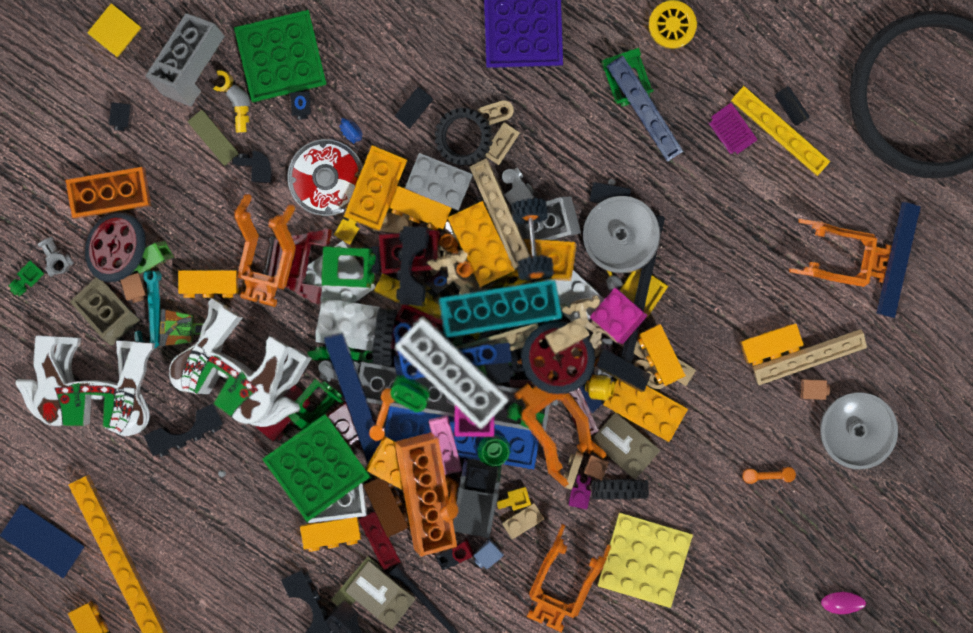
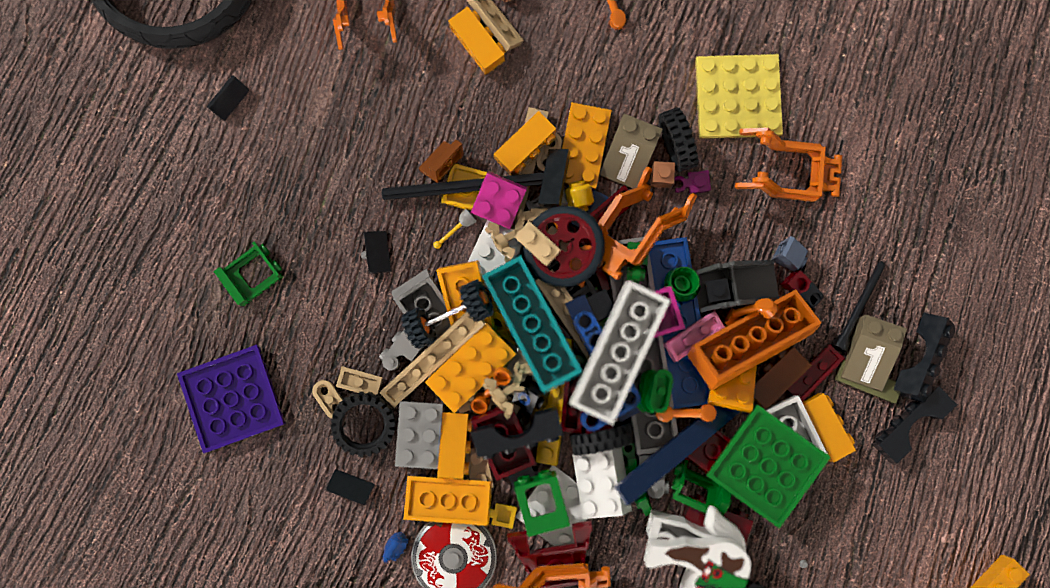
camera: 105 degrees left, 5 degrees down
yellow plate [496,486,531,511] -> none
tan plate [502,503,545,539] -> none
tan plate [563,451,583,490] -> none
light grey dish [583,196,660,273] -> none
dark blue tile [606,55,683,162] -> none
yellow wheel [648,0,697,49] -> none
magenta window [708,103,757,155] -> none
yellow plate [731,86,830,176] -> none
none -> dark orange panel [419,139,464,183]

